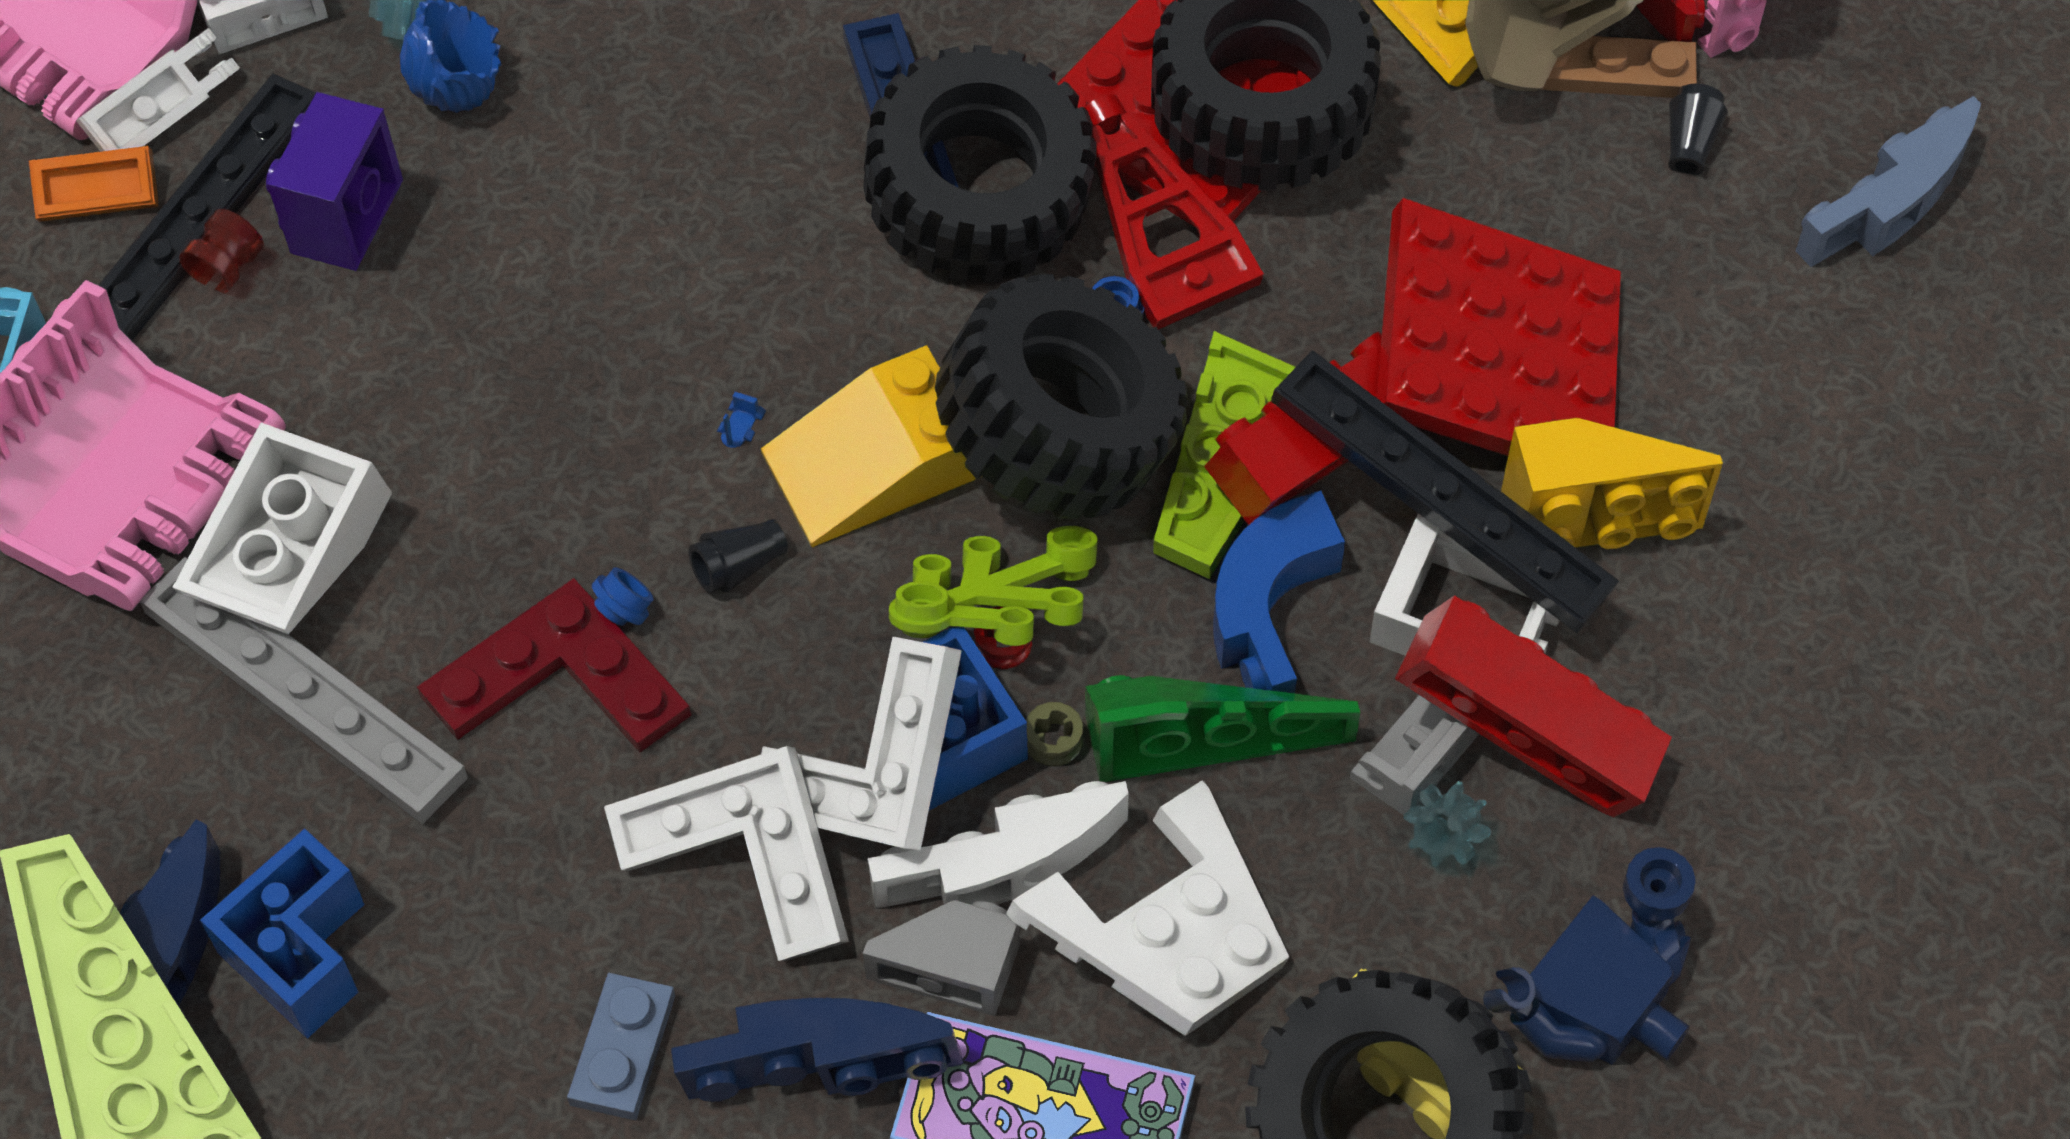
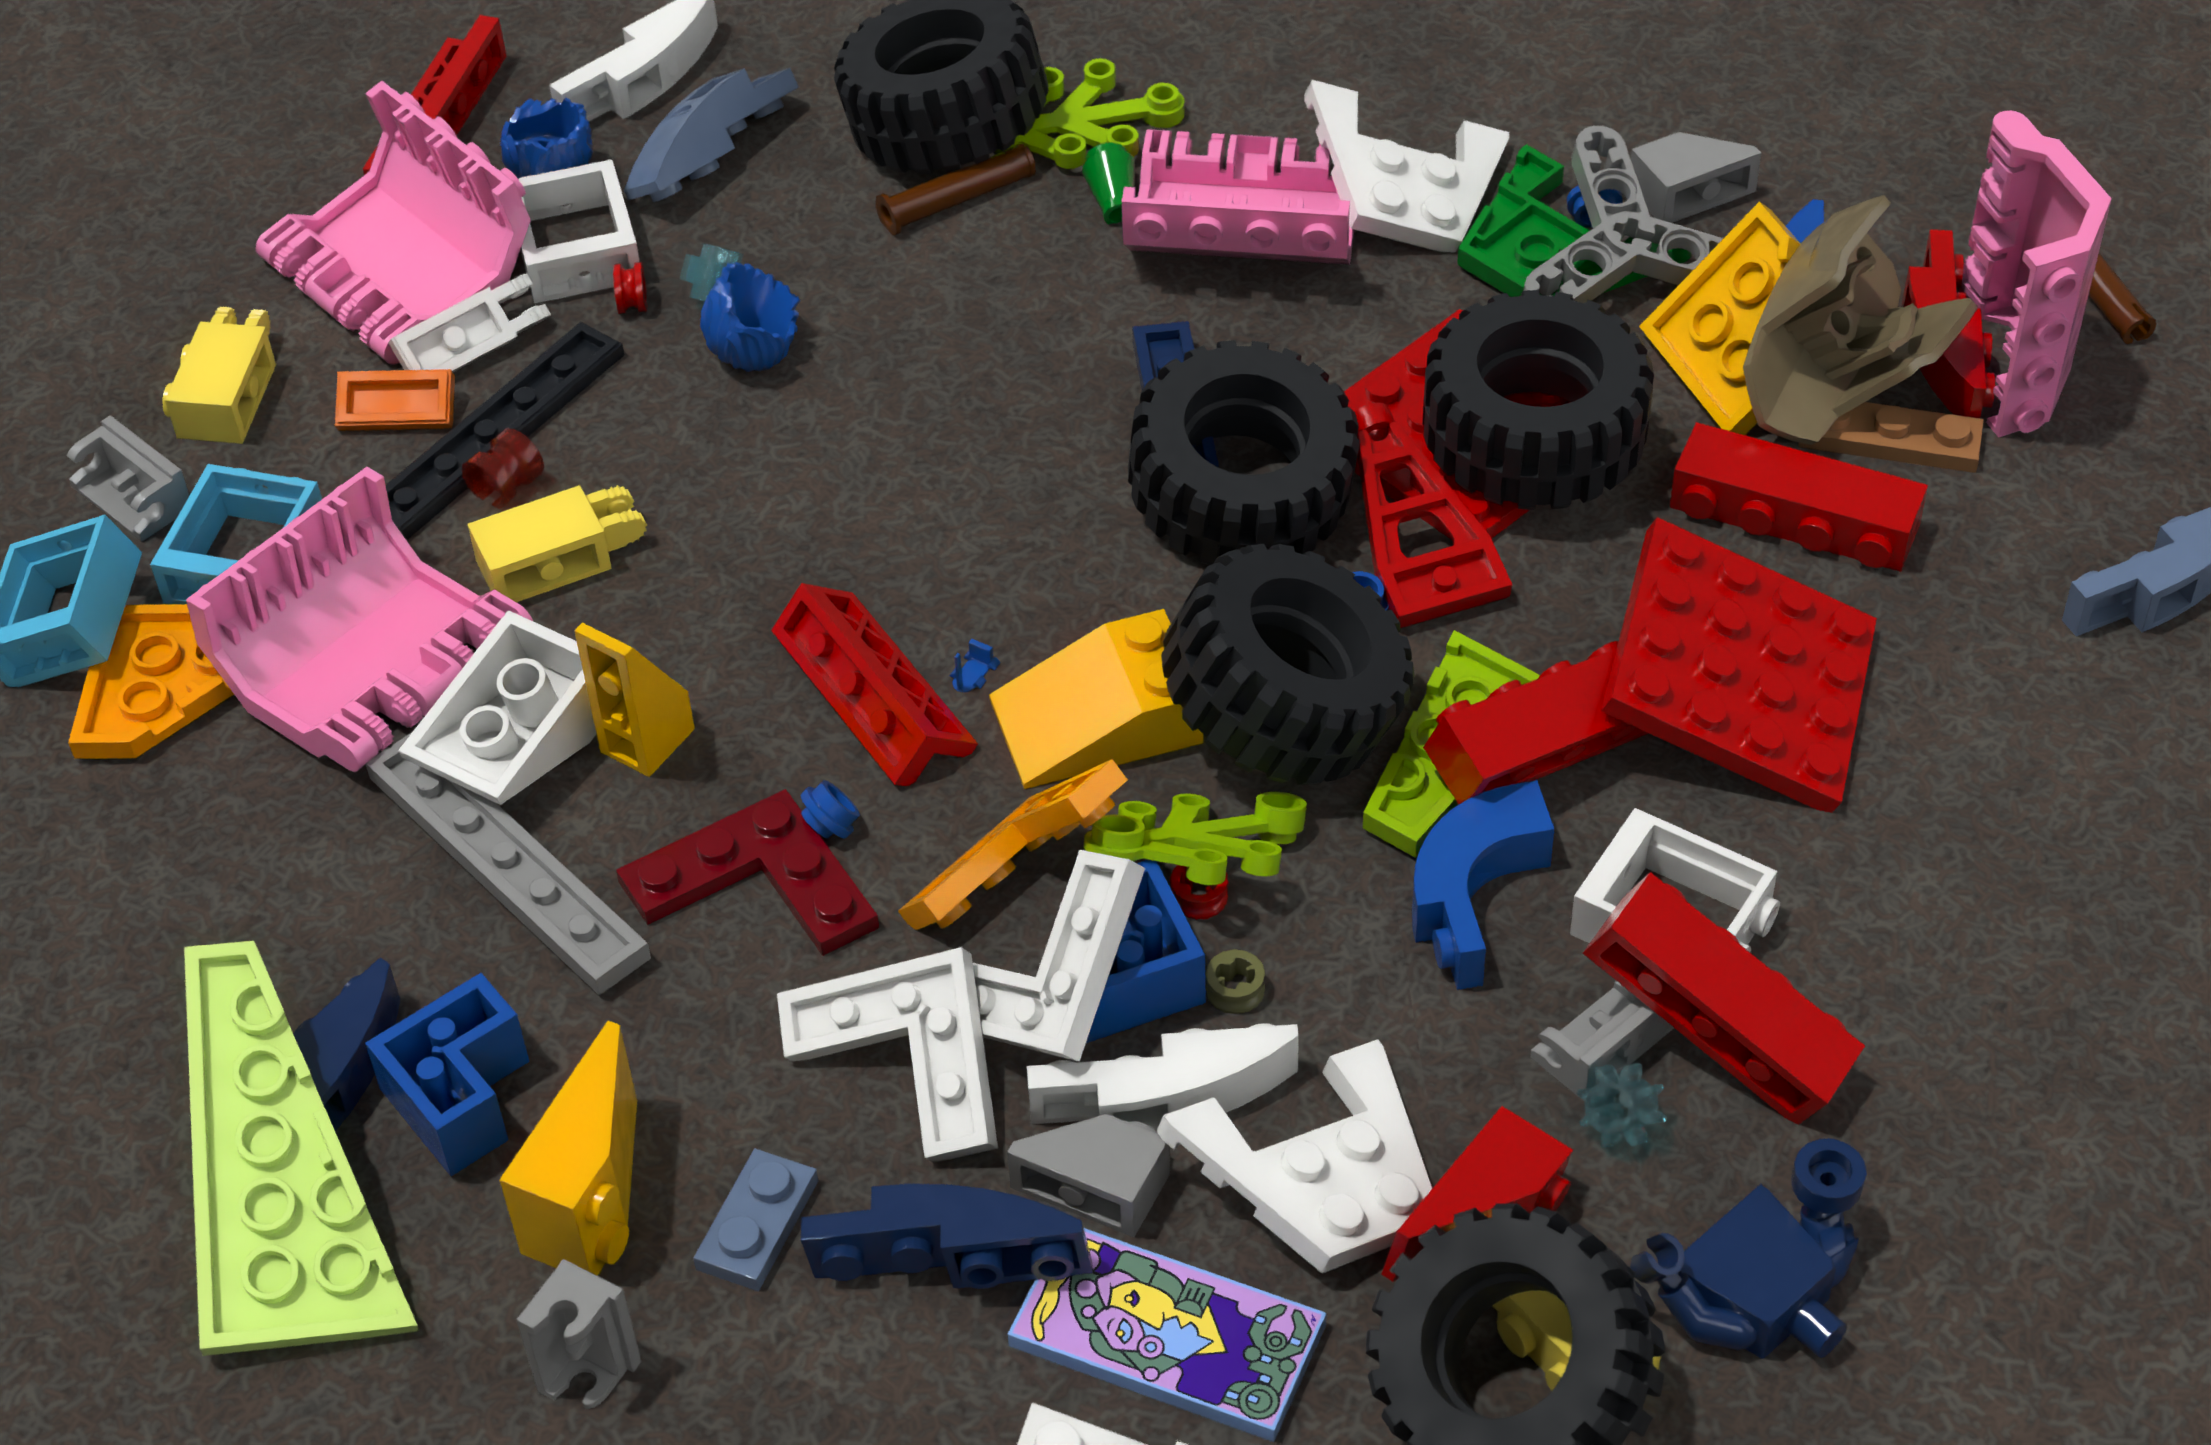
camera: 10 degrees right, 10 degrees down
dark purple brick [266,92,403,271] -> none
black cone [688,519,788,592] -> none
green wedge [1085,675,1360,782] -> none
black tile [1270,350,1619,633] -> none
yellow slope [1501,418,1723,549] -> none
black cone [1668,83,1728,175] -> none
none -> light yellow hinge [467,485,647,602]
none -> yellow slope [499,1020,637,1276]
none -> yellow slope [574,623,695,777]
none -> red bush [613,262,647,314]
none -> red fence [771,583,978,786]
none -> light orange plate [898,759,1128,930]
none -> red slope [1381,1106,1573,1282]
none -> red brick [1670,422,1928,572]

